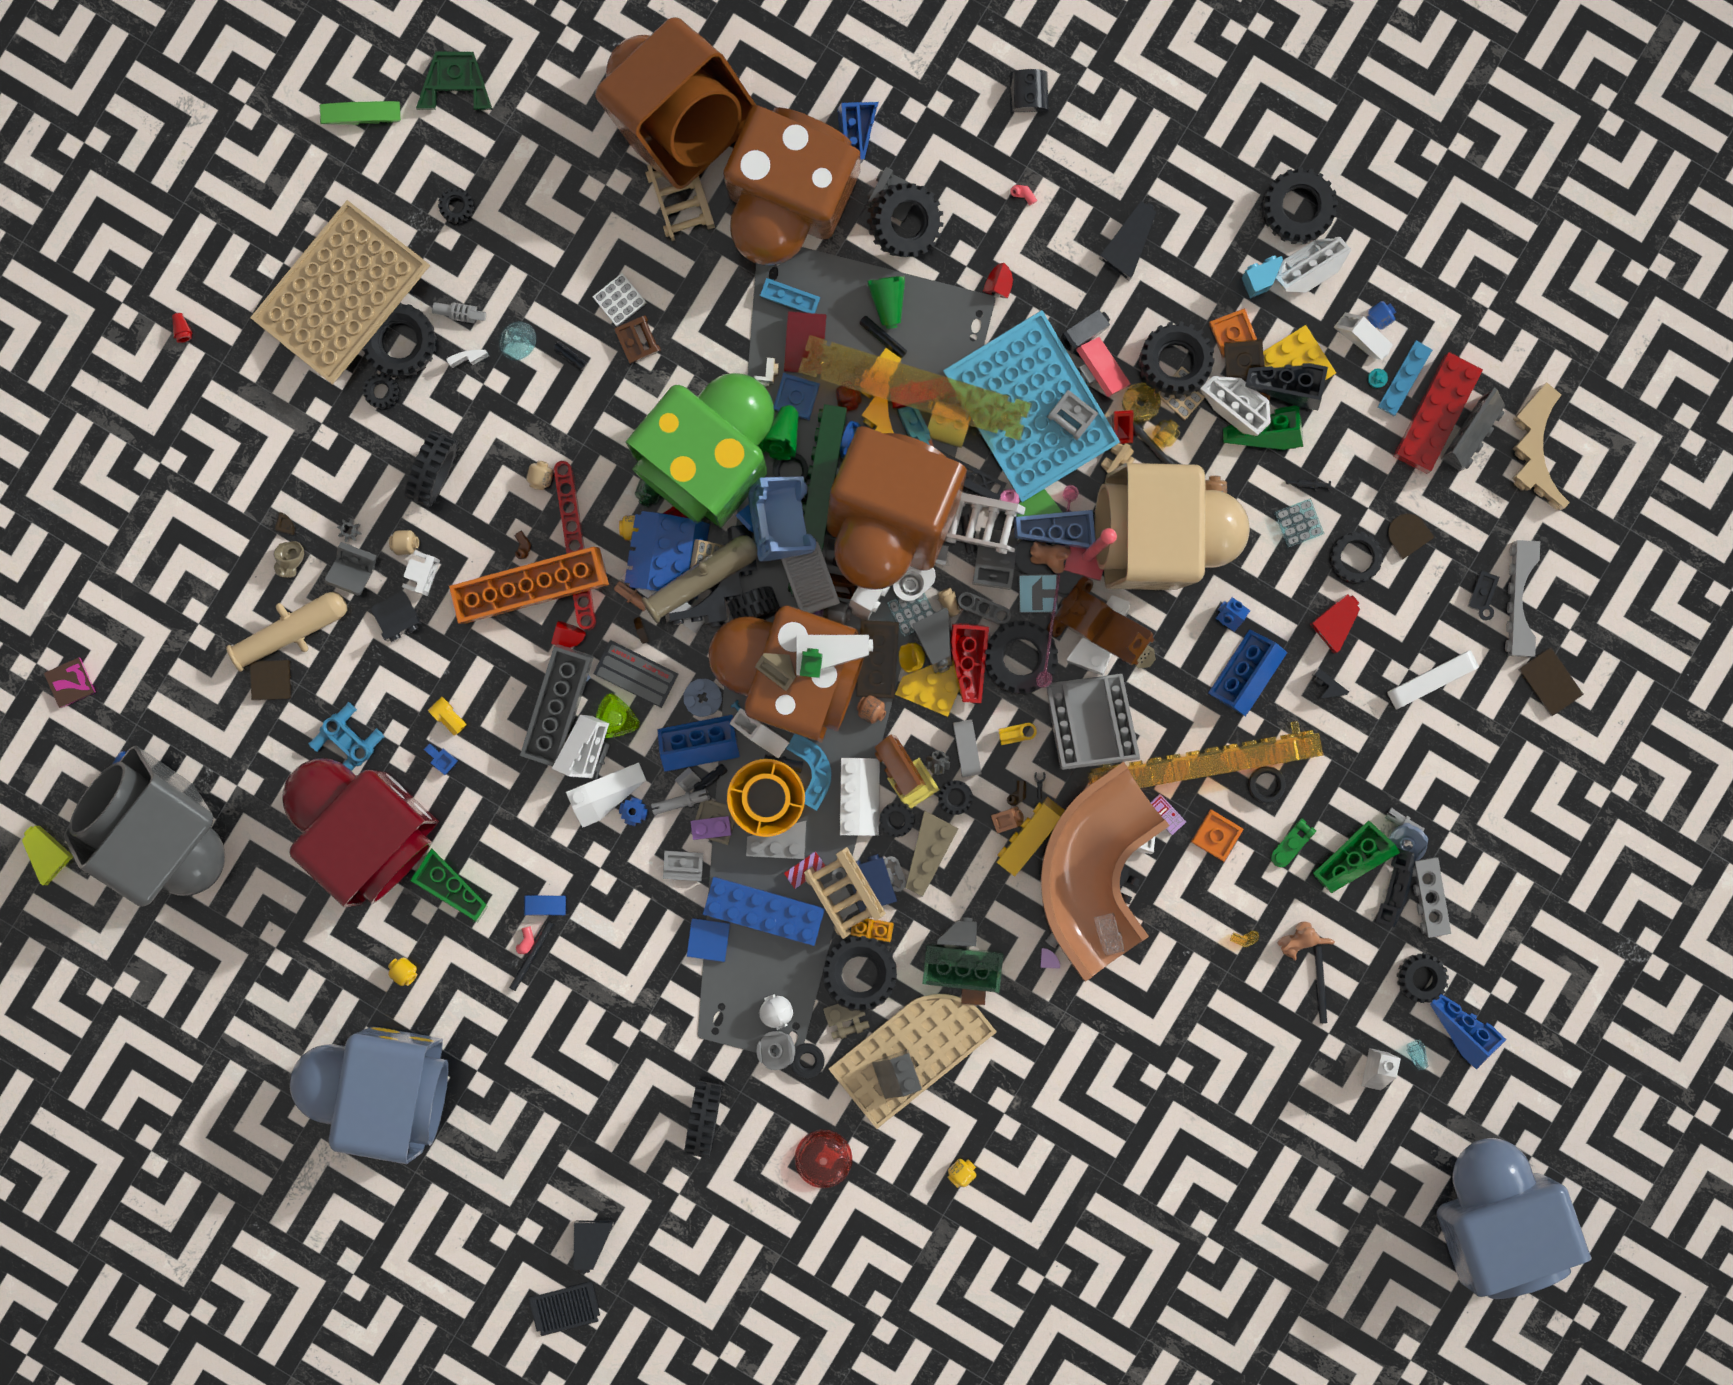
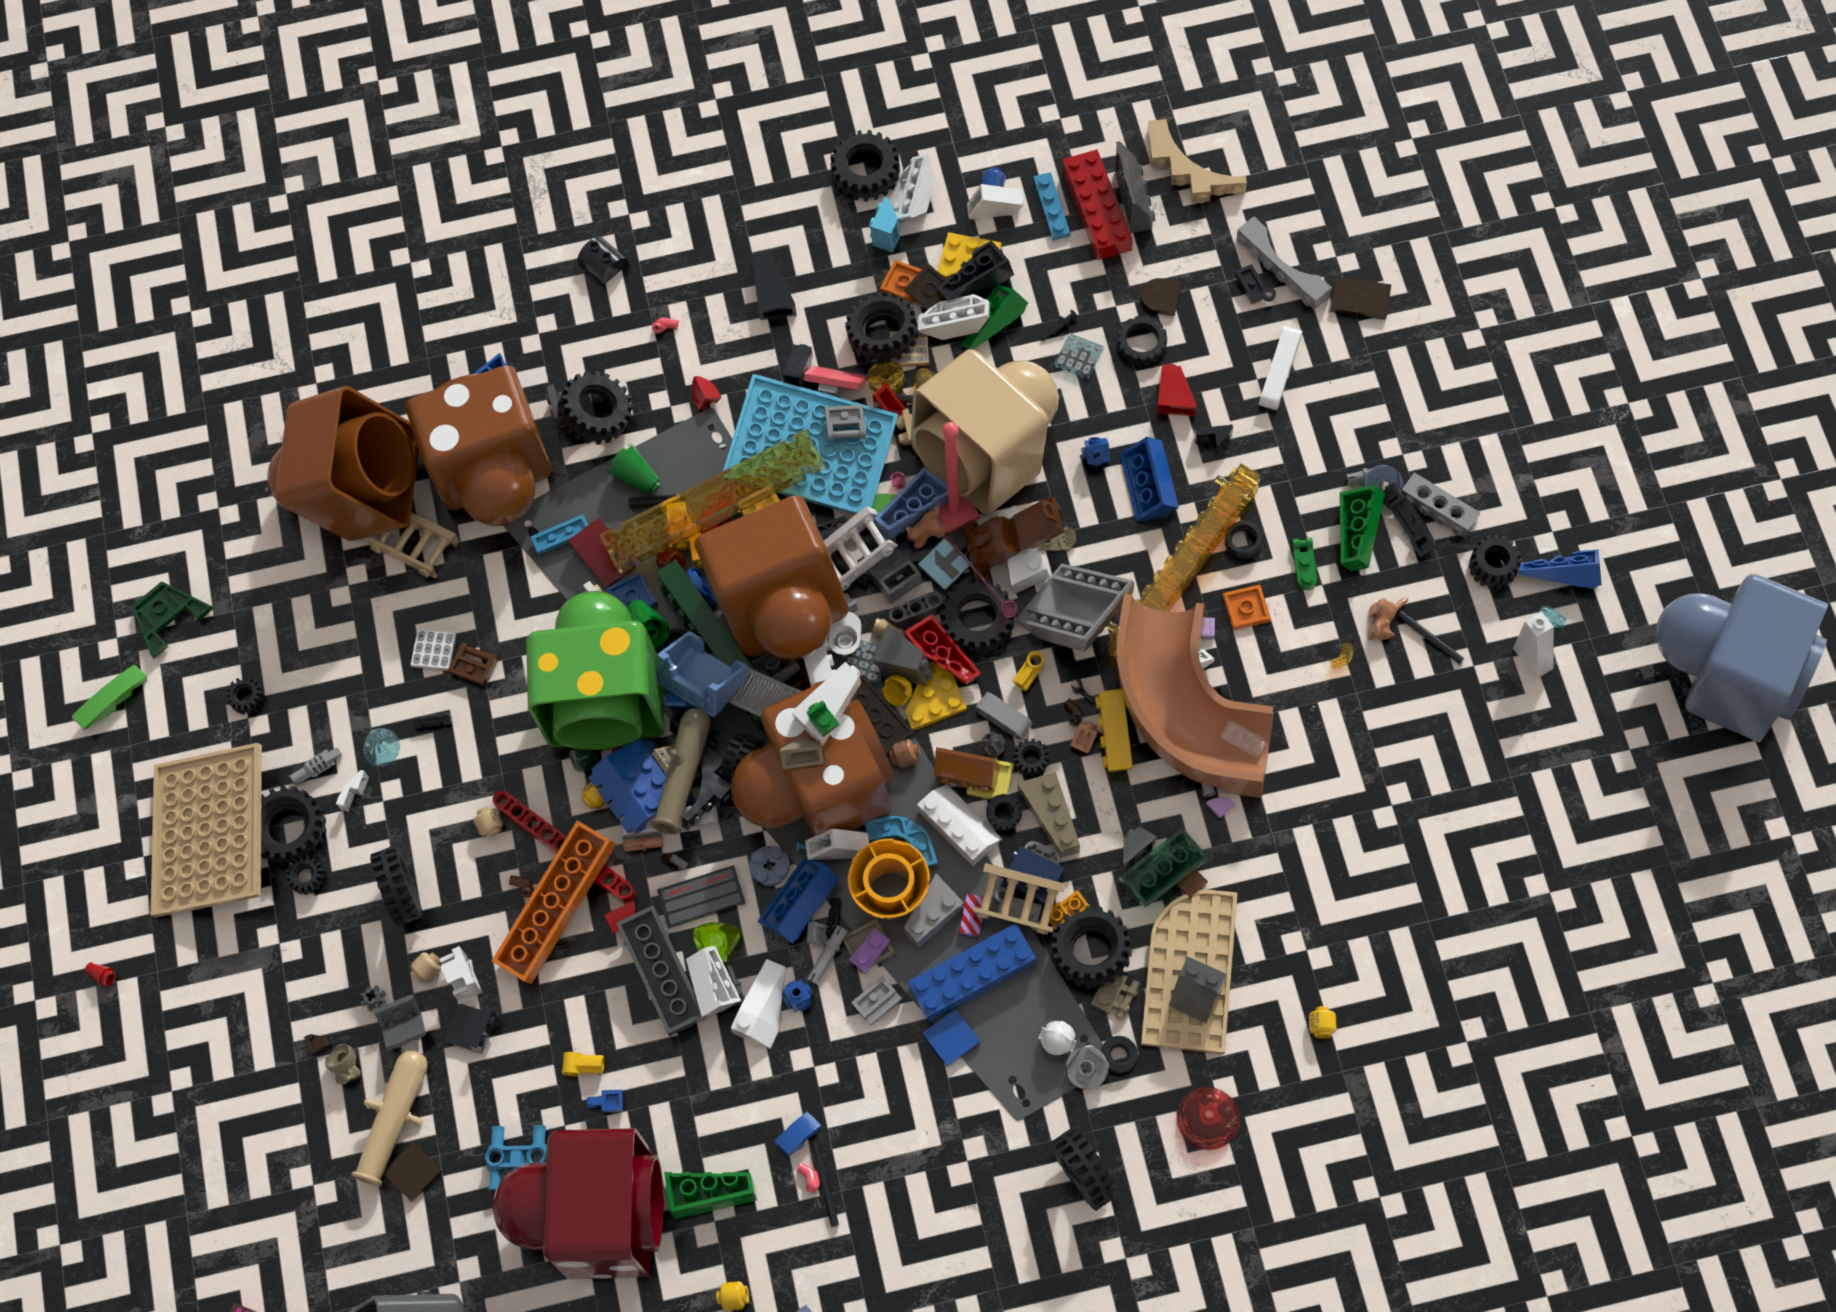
camera: 35 degrees left, 20 degrees down
teal tile [1368,368,1388,388] -> none

